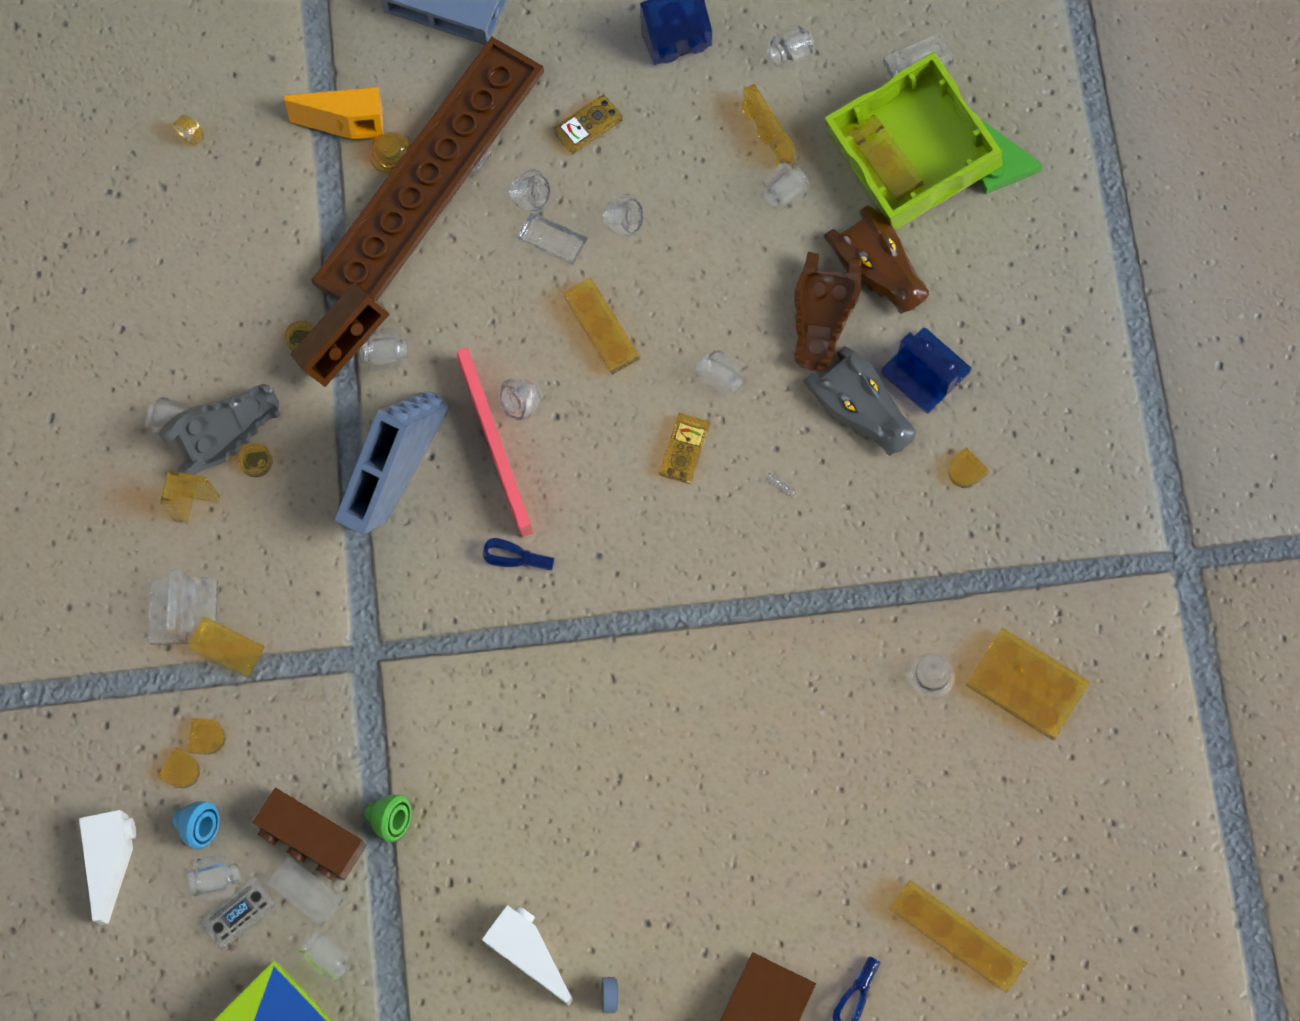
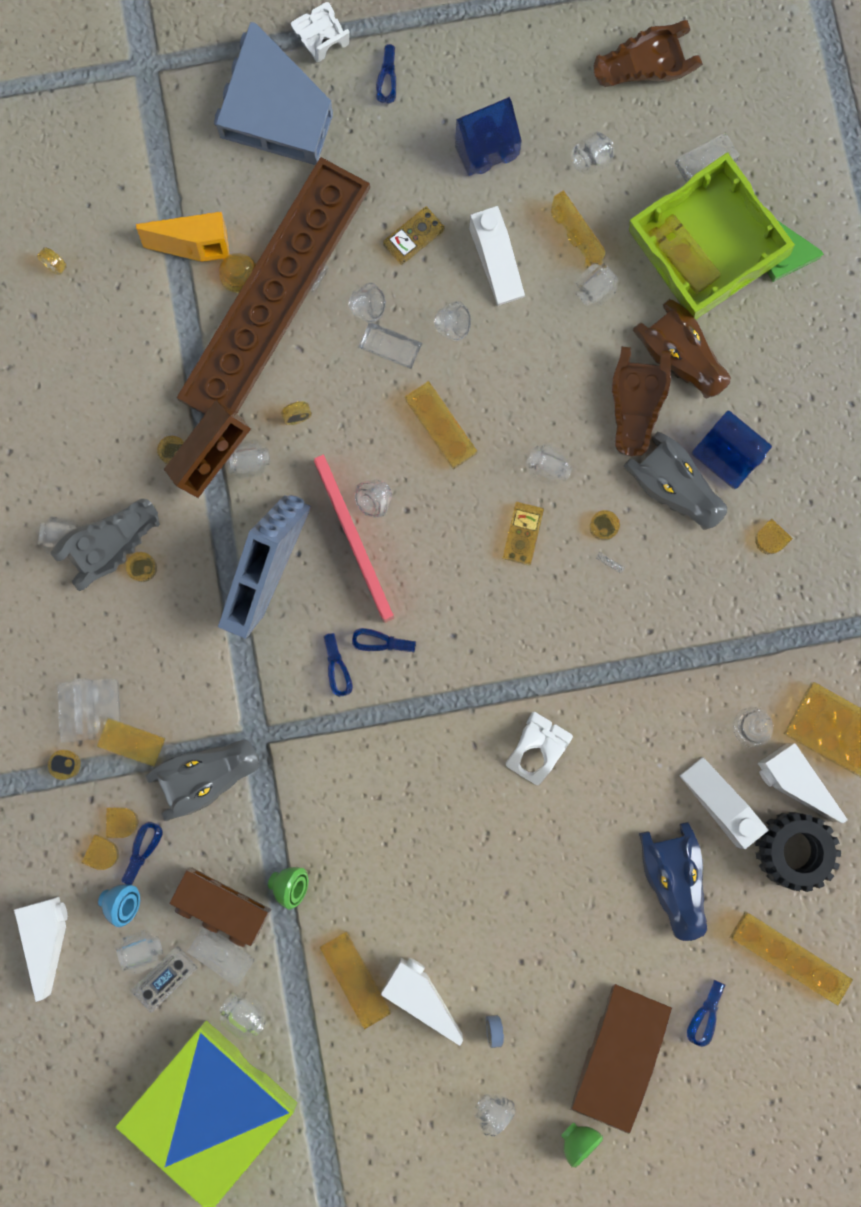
camera: 10 degrees left, 10 degrees up
clear yellow panel [160,471,220,524] -> none
none -> clear yellow tile [48,750,81,780]
none -> clear blue piece [121,822,163,885]
none -> dark grey animal [145,740,259,822]
none -> clear yellow tile [281,401,312,425]
none -> clear yellow plate [320,931,391,1030]
none -> clear blue piece [323,633,353,697]
none -> white slope [469,206,525,306]
none -> white piece [506,712,573,785]
none -> clear yellow tile [589,510,620,541]
none -> dark blue animal [639,822,707,941]
none -> white slope [679,757,768,849]
none -> black tyre [755,812,841,892]
none -> white slope [758,743,848,823]

